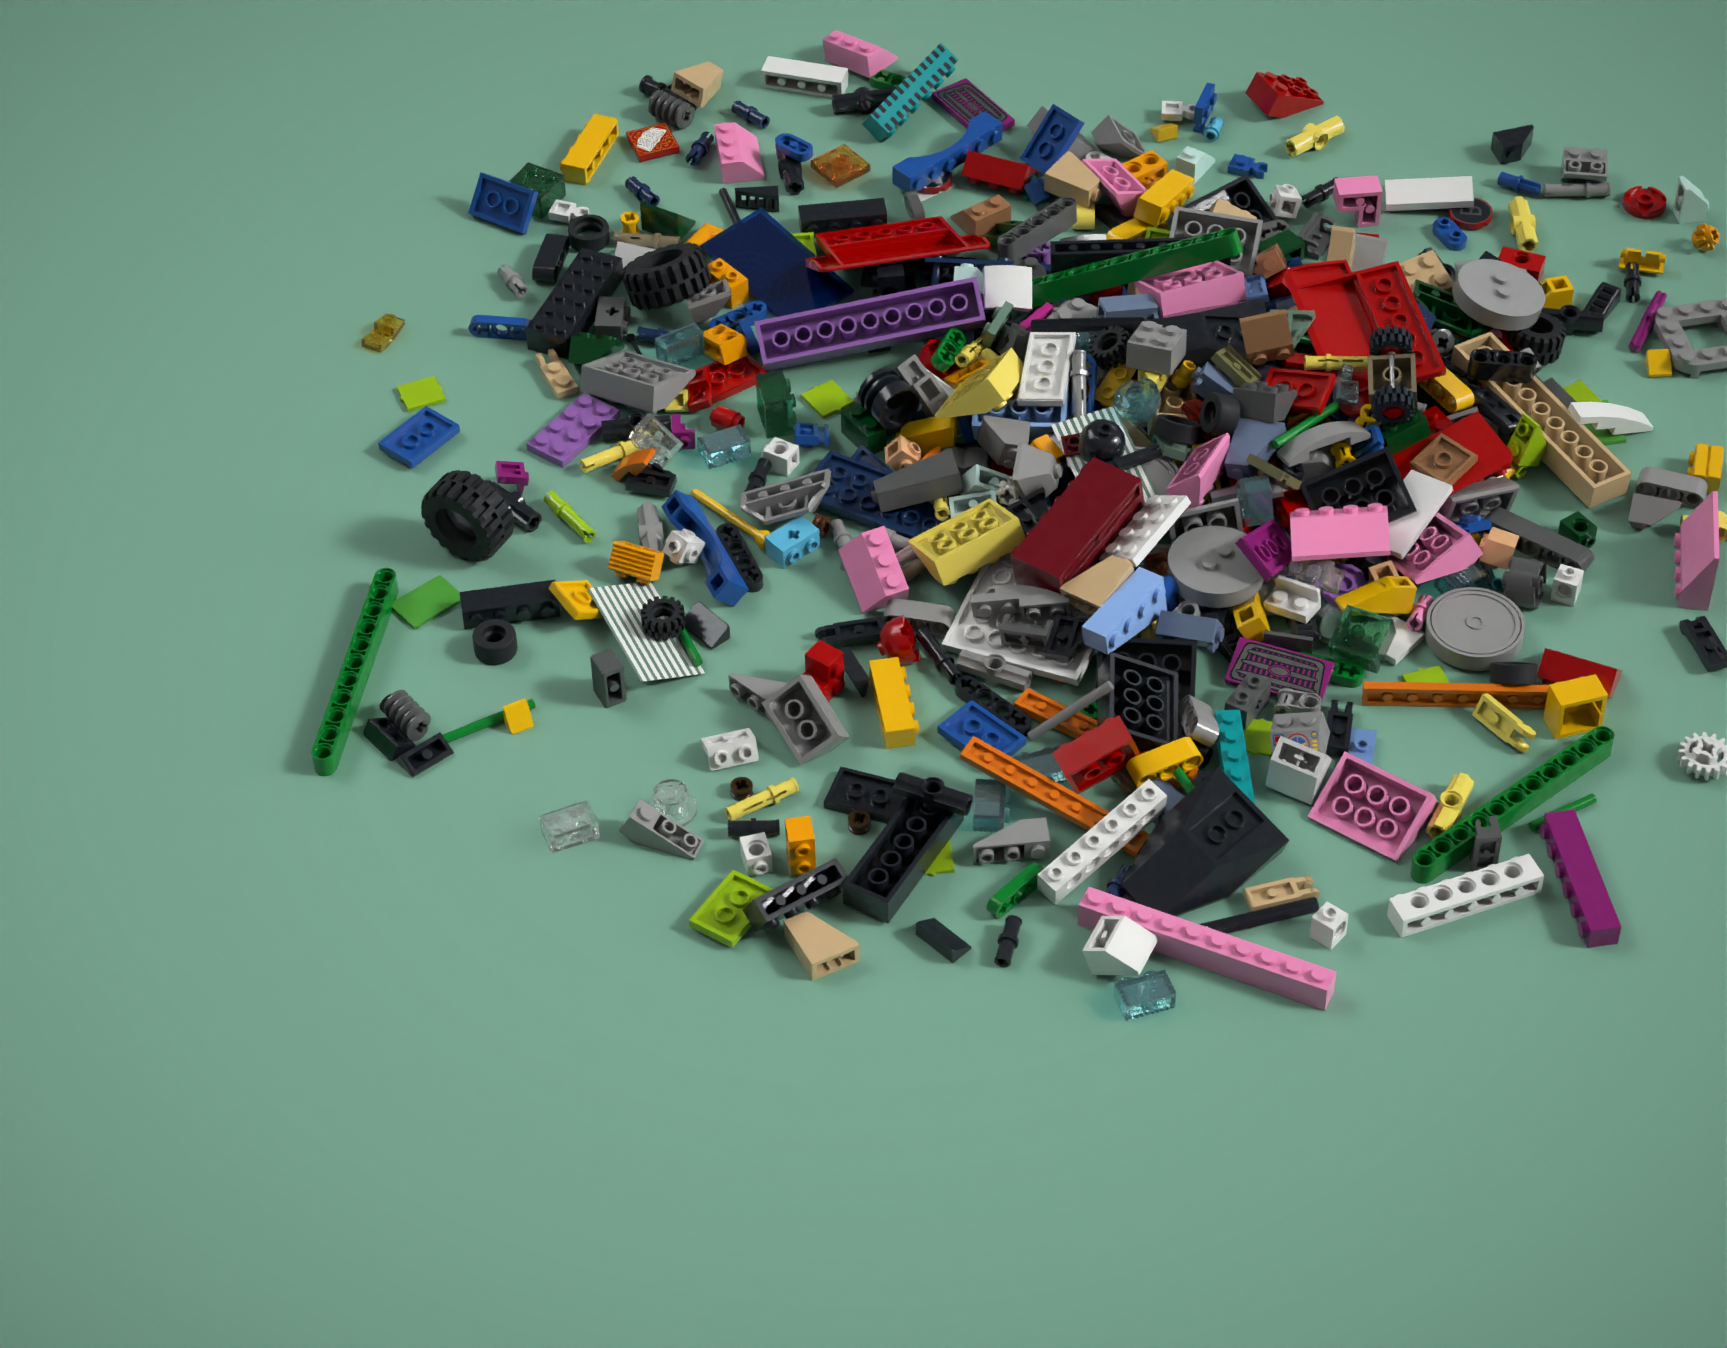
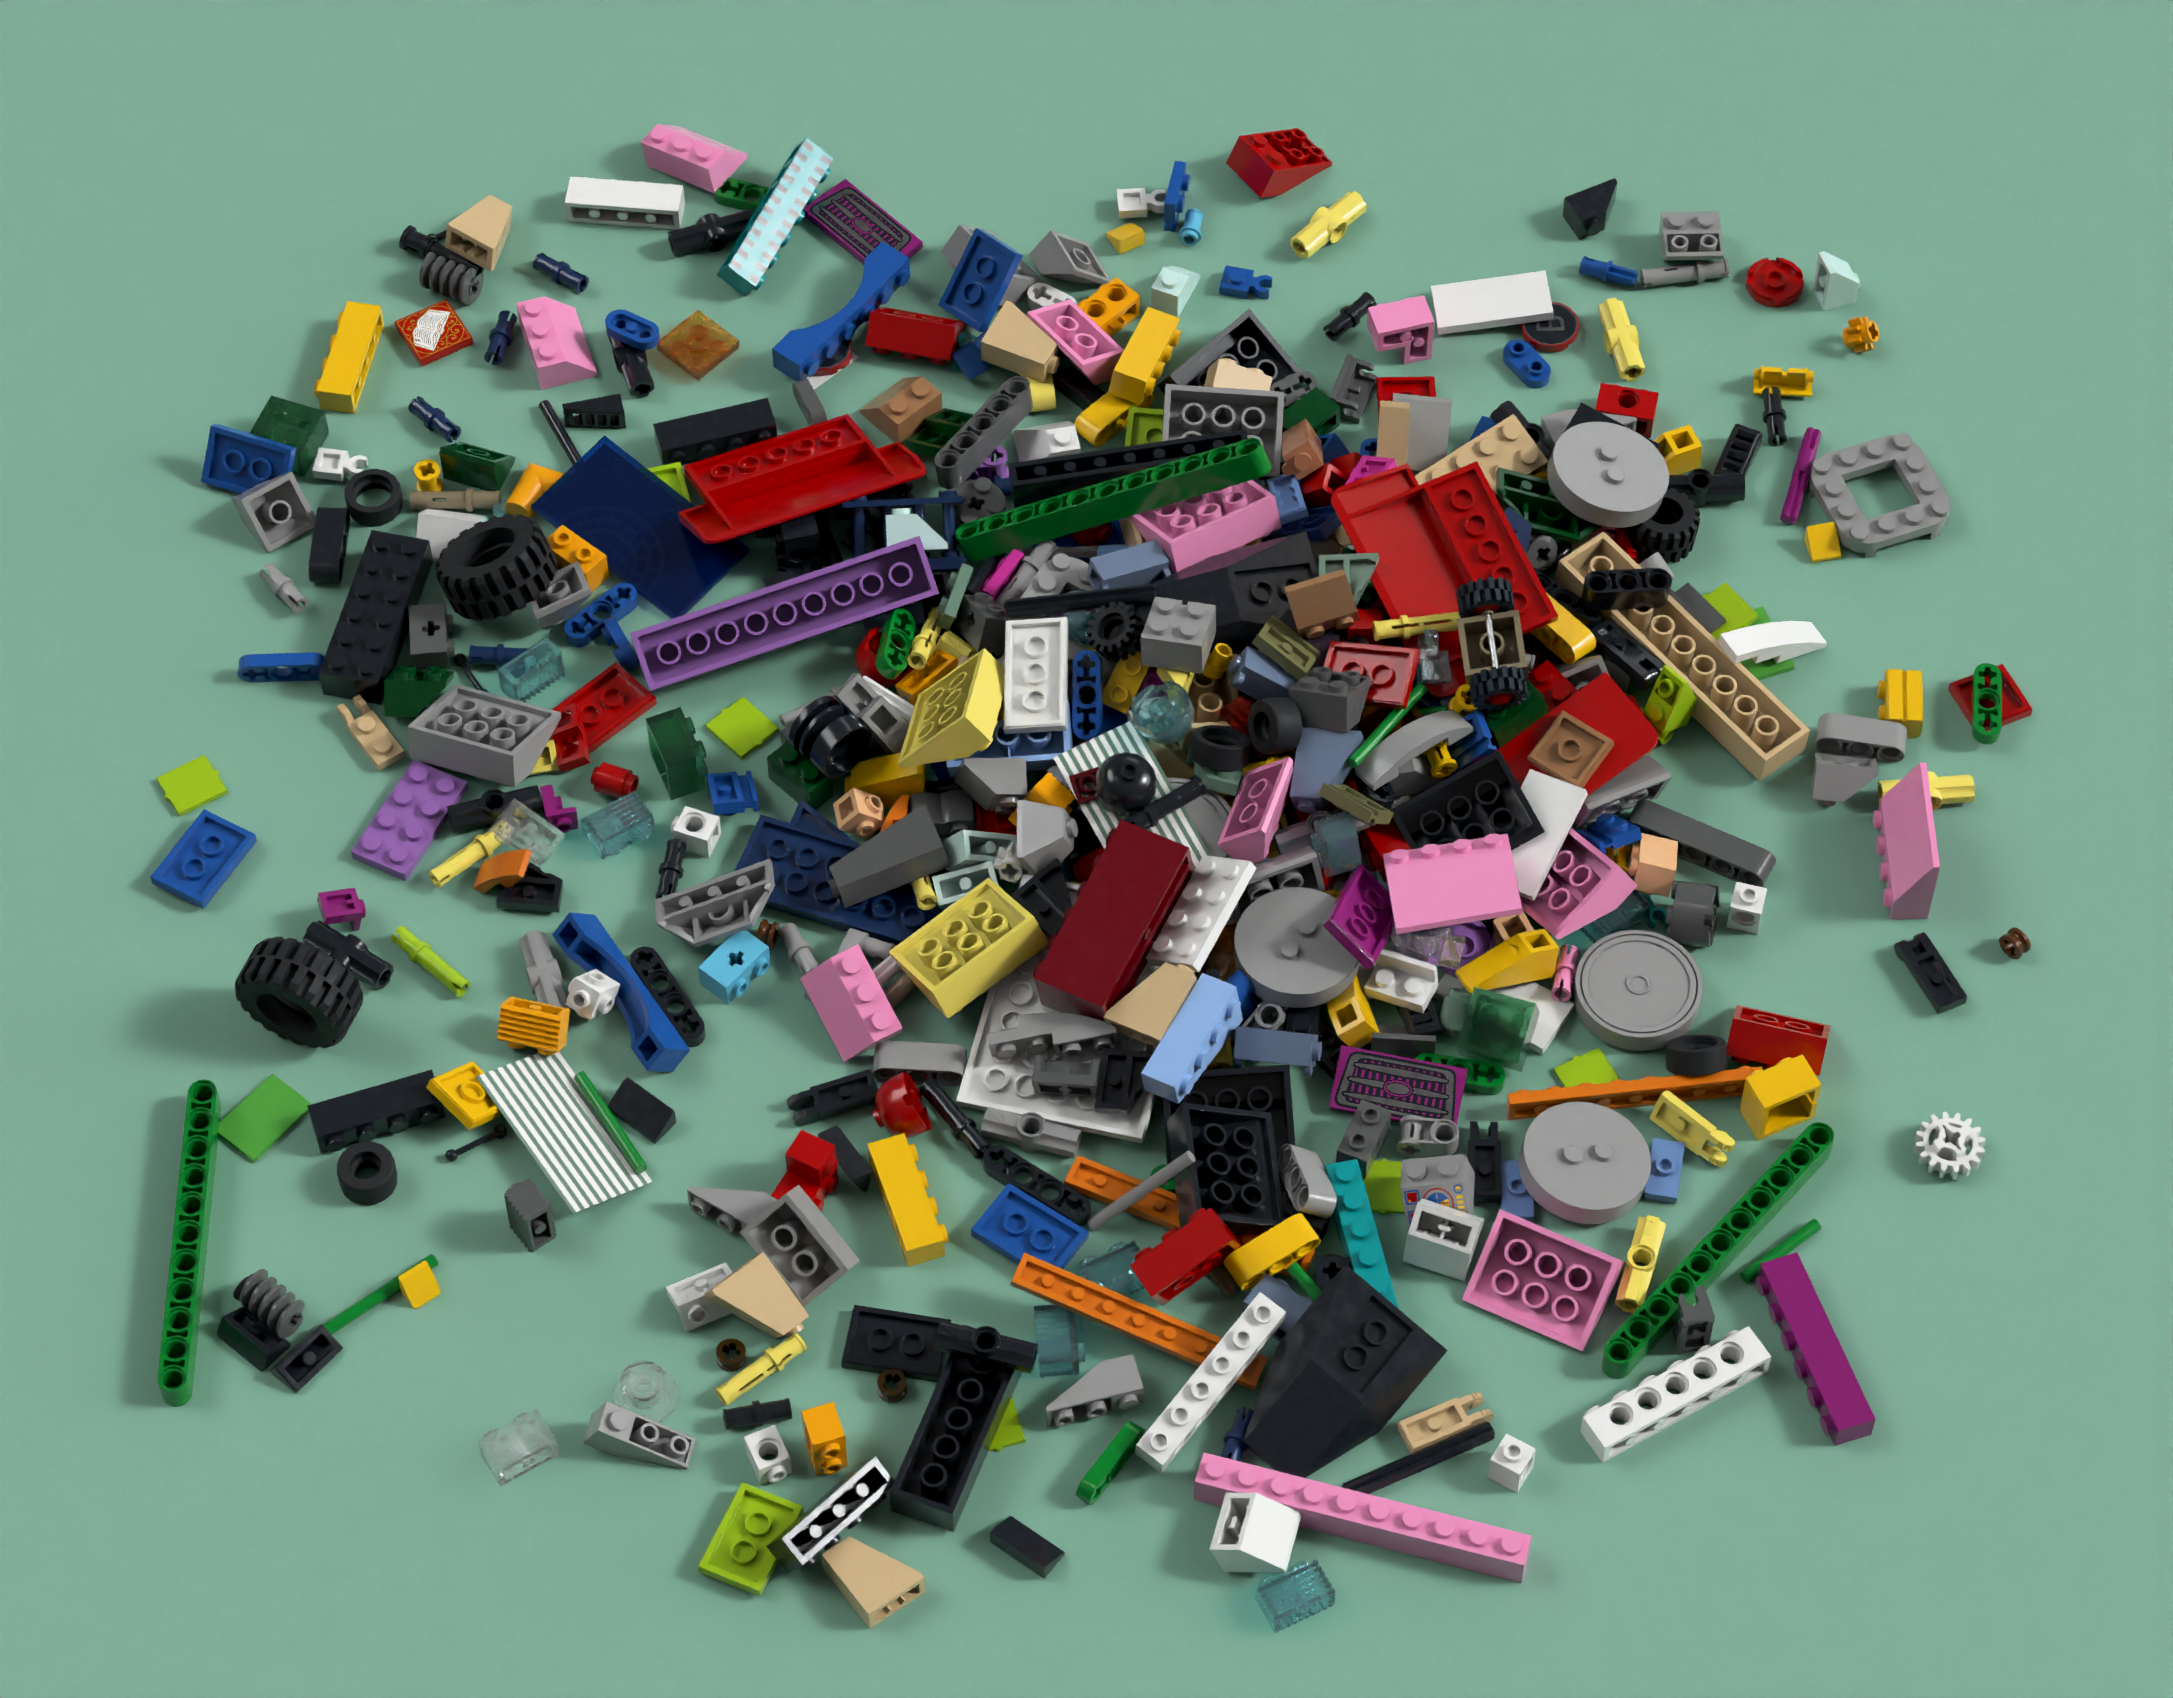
camera: 10 degrees left, 10 degrees up
clear yellow slope [362,314,405,353] -> none
black tyre [641,596,685,640] -> none
yellow piece [691,489,771,551] -> none
light orange brick [698,324,748,365] -> none
white slope [984,265,1032,312] -> none
black pin [994,915,1022,967] -> none
light grey pin [1070,350,1088,418] -> none
white brick [1269,184,1302,219] -> none
dark green brick [1558,511,1597,549] -> none
none -> light grey slope [231,471,316,553]
none -> black hinge [445,1125,507,1162]
none -> tan slope [704,1252,809,1339]
none -> light grey brick [1518,1102,1651,1224]
none -> medium blue plate [1644,1138,1685,1204]

